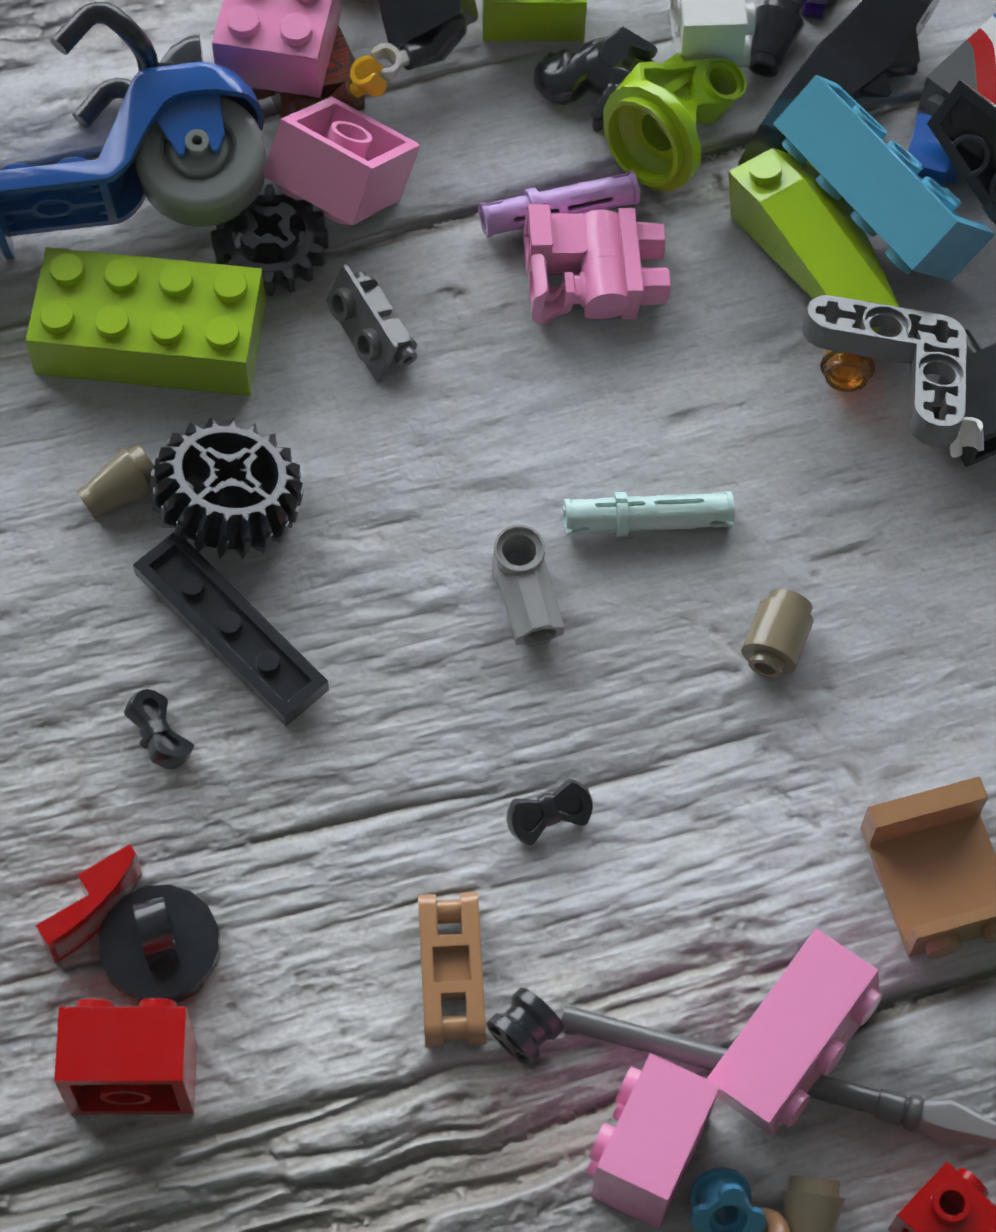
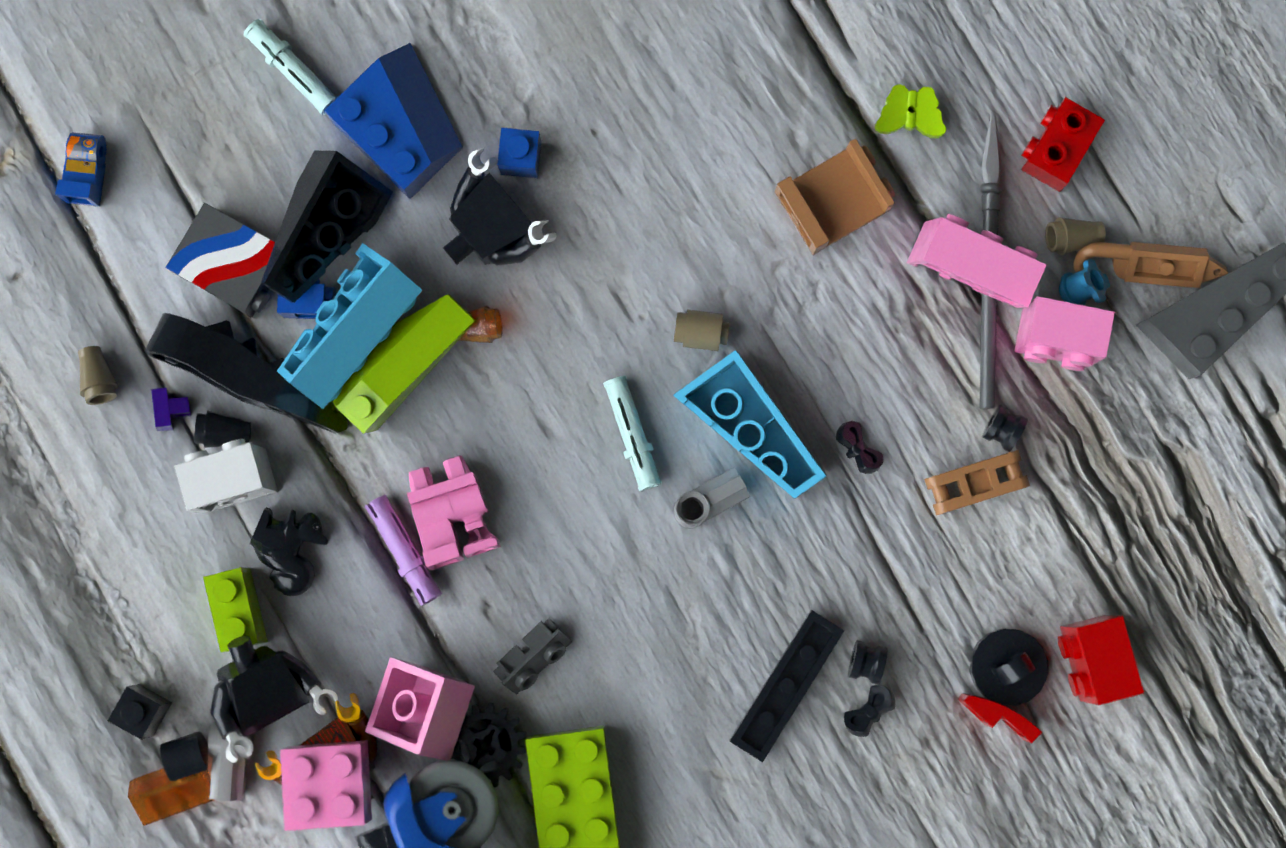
camera: 100 degrees left, 20 degrees up
dark tan cone [76,443,154,519] -> none
black gear [149,417,304,559] -> none
lime piece [603,52,747,191] -> none
dark grey beam [802,295,967,446] -> none
none -> medium azure wedge [673,350,827,499]
none -> black wheel [848,640,888,685]

